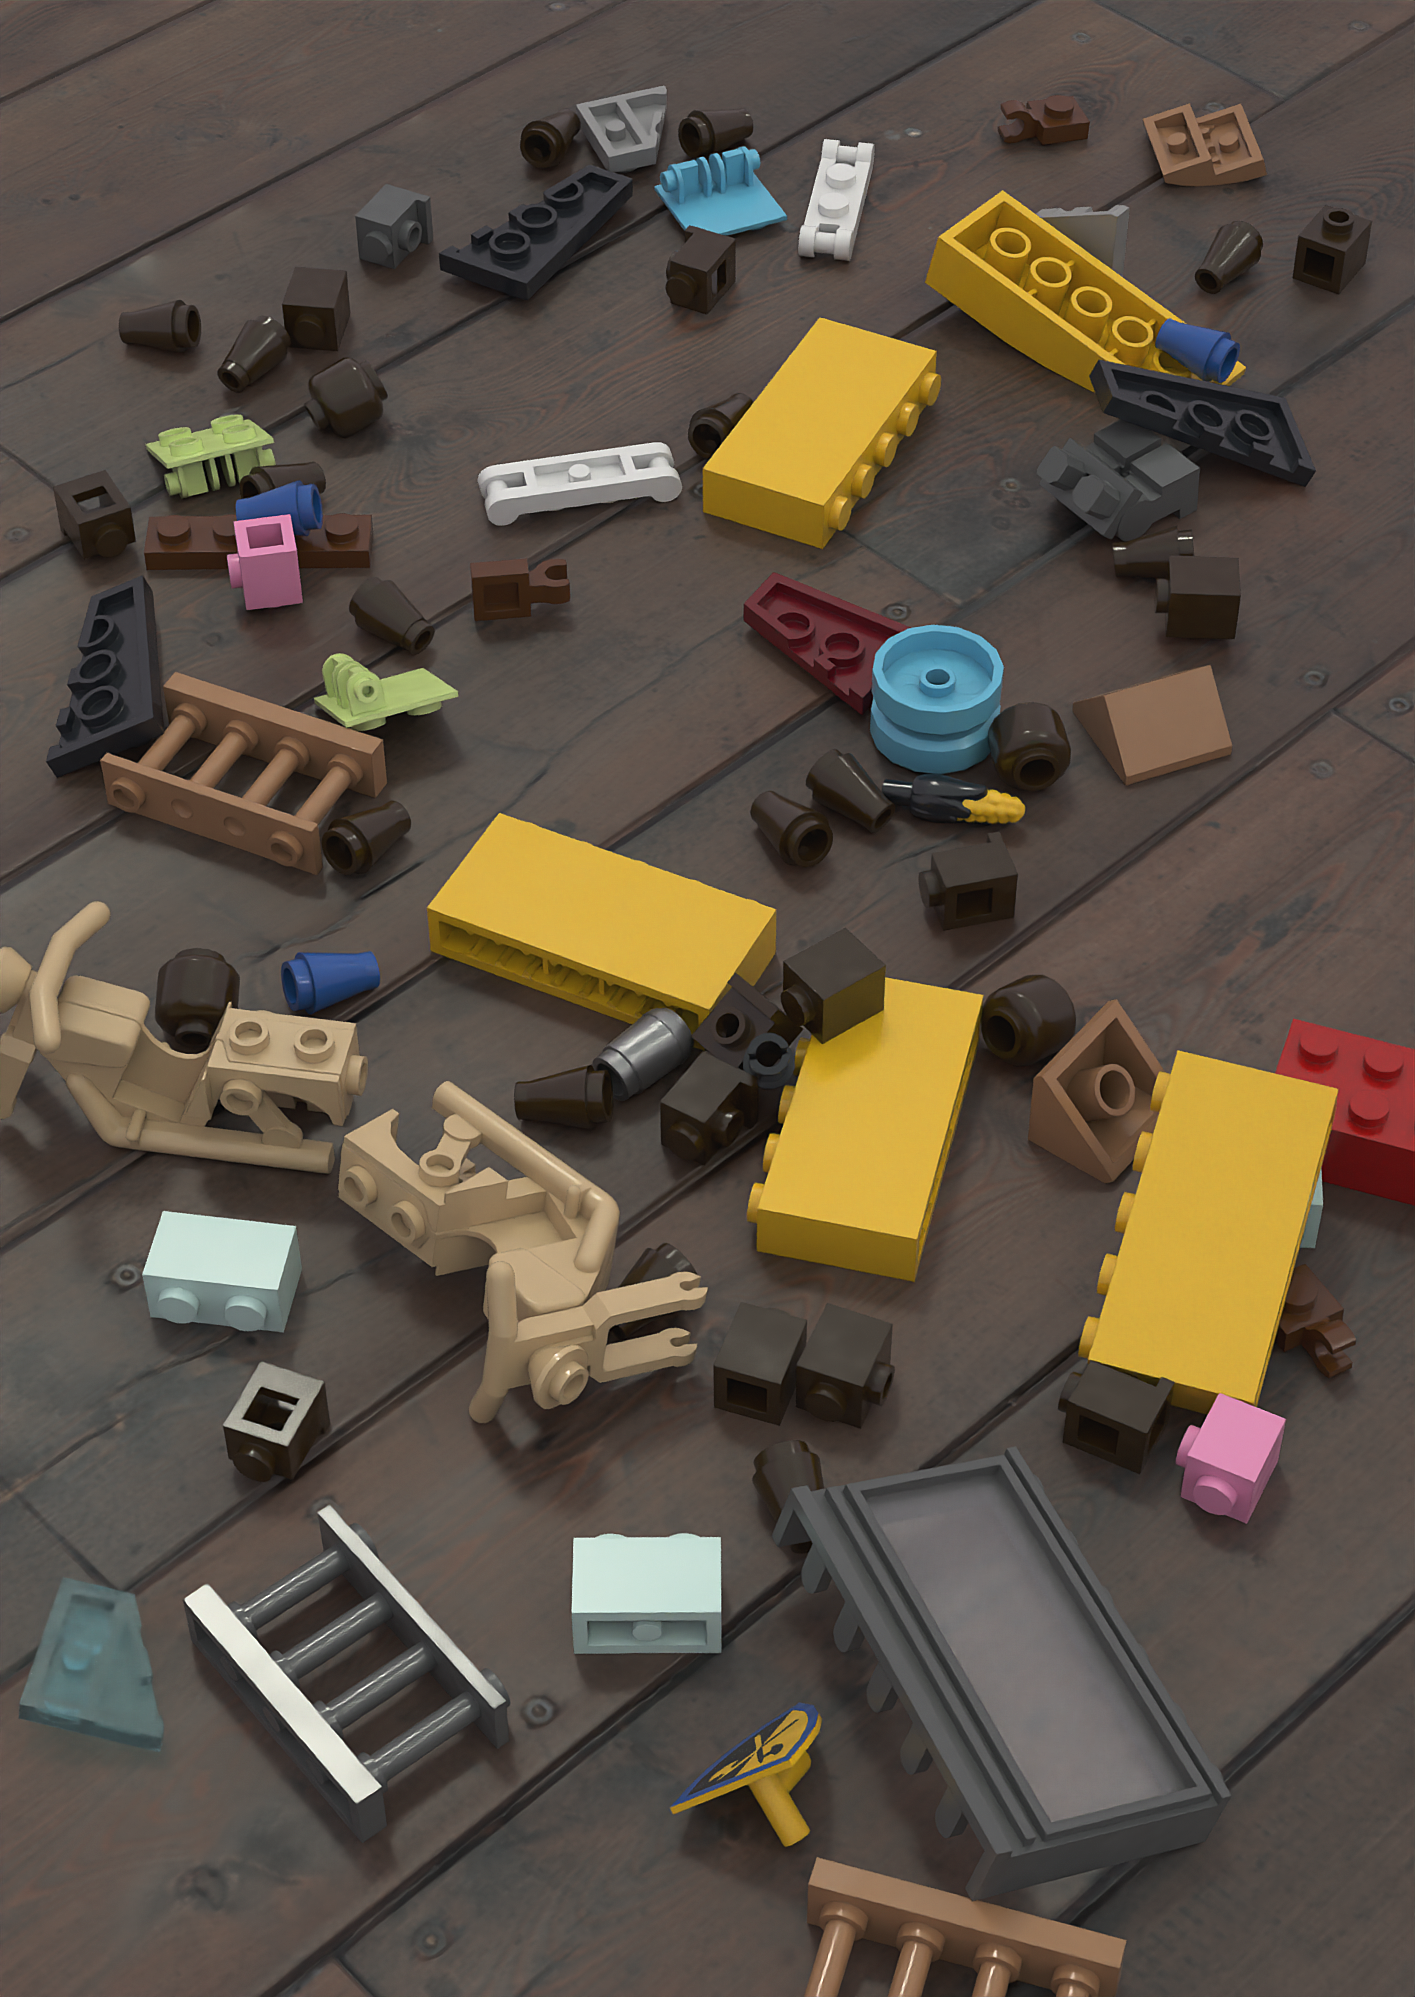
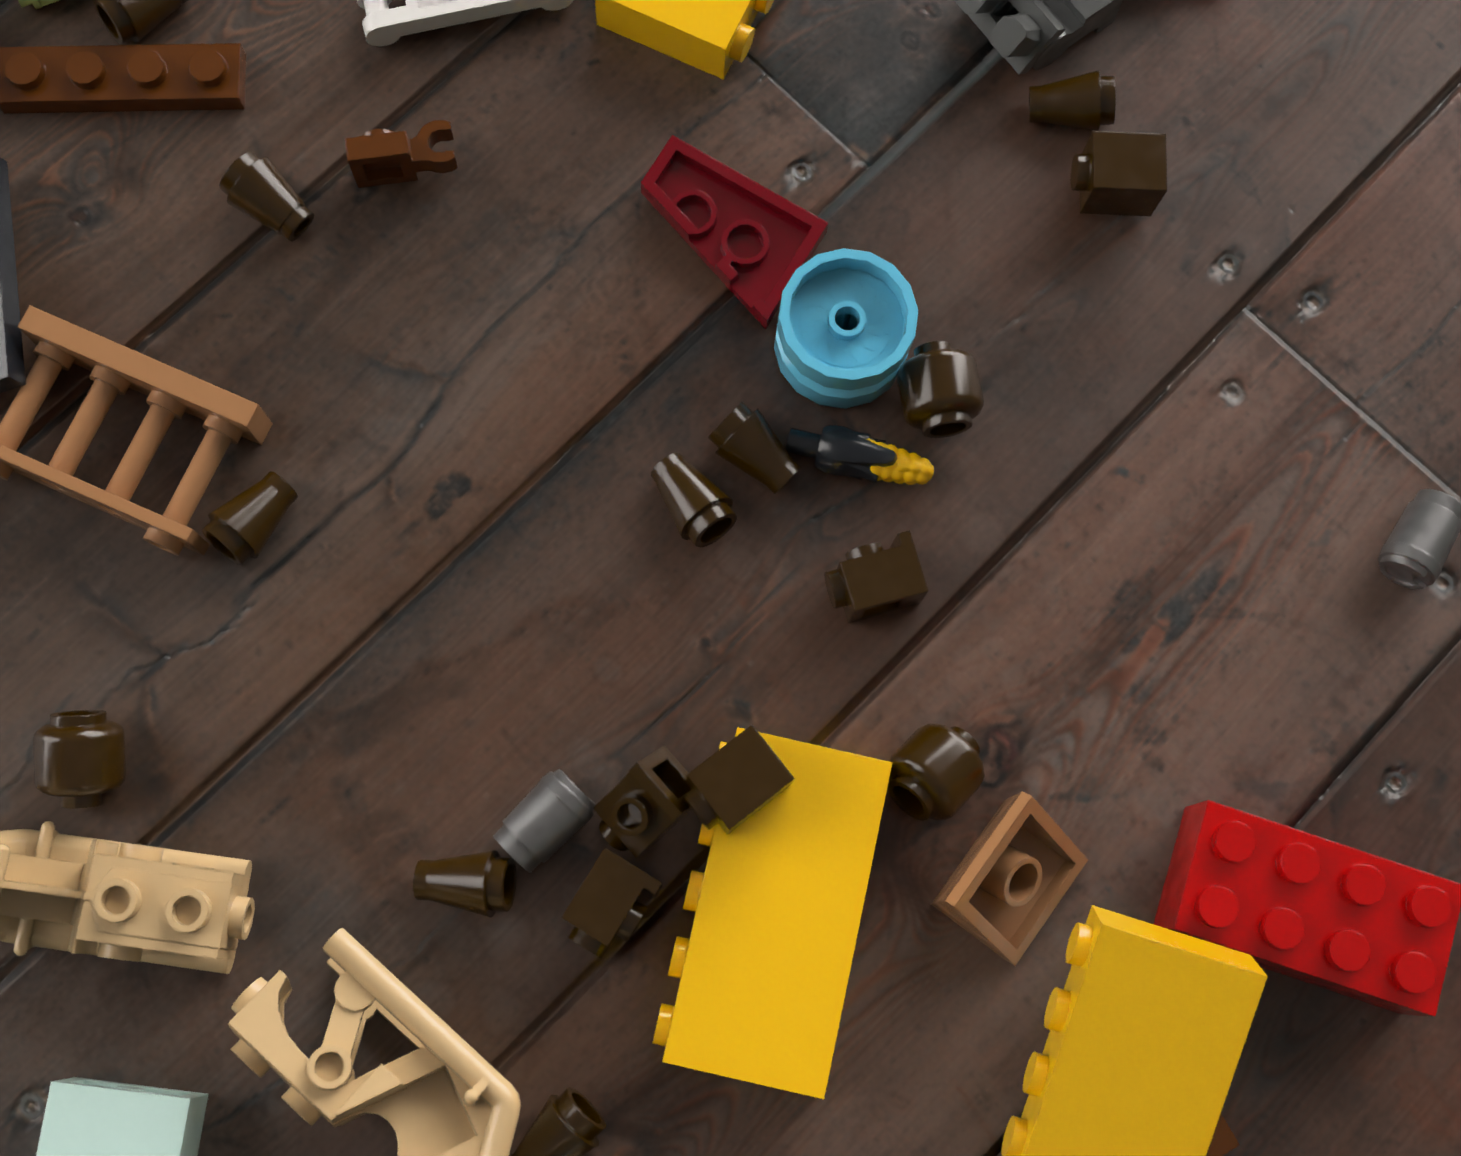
camera: 10 degrees left, 30 degrees up
bright pink brick [227,514,303,610] -> none
blue cone [236,480,323,536] -> none
blue cone [281,951,380,1015] -> none
yellowish green hinge [314,653,458,731] -> none
yellow brick [427,813,777,1050] -> none
black pin [743,1033,795,1090] -> none
medium nougat slope [1072,665,1232,786] -> none

